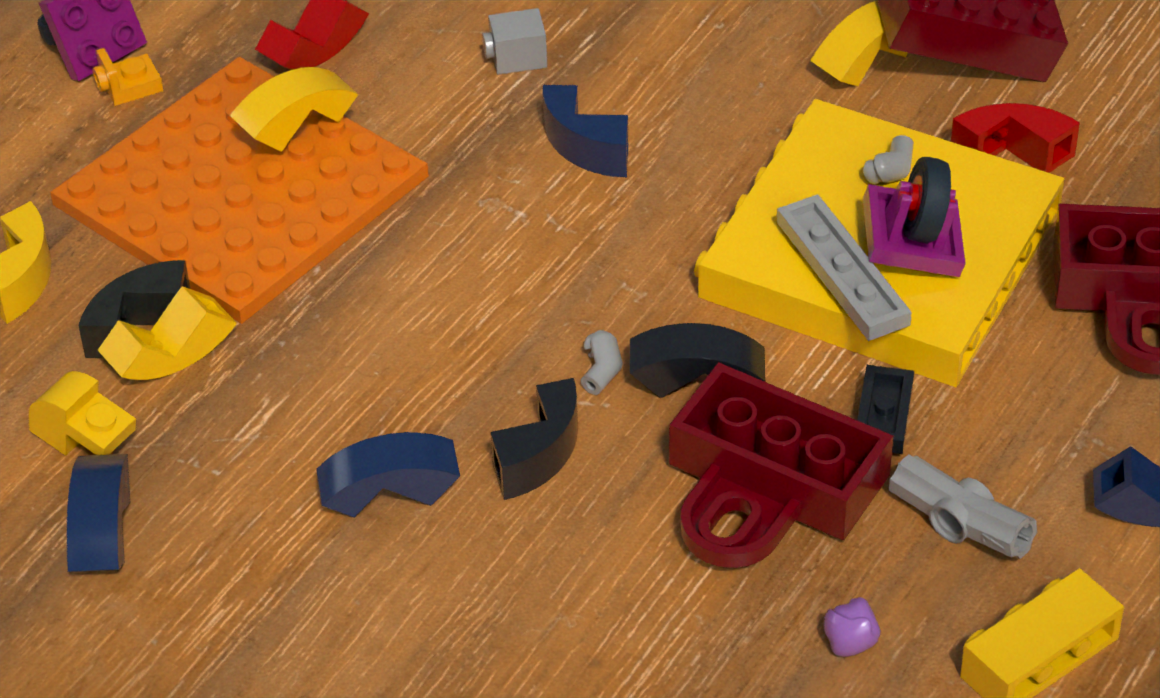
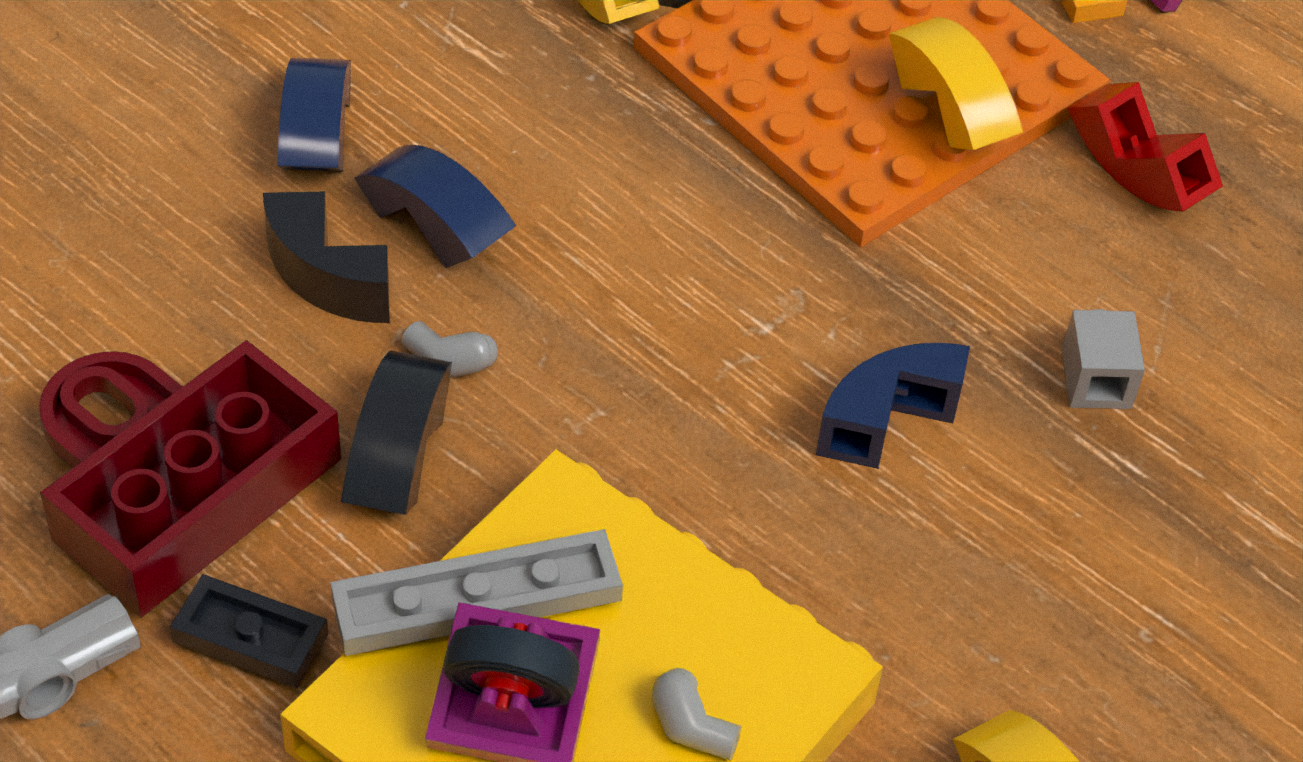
camera: 95 degrees right, 5 degrees up
none -> dark blue brick [354,145,516,268]

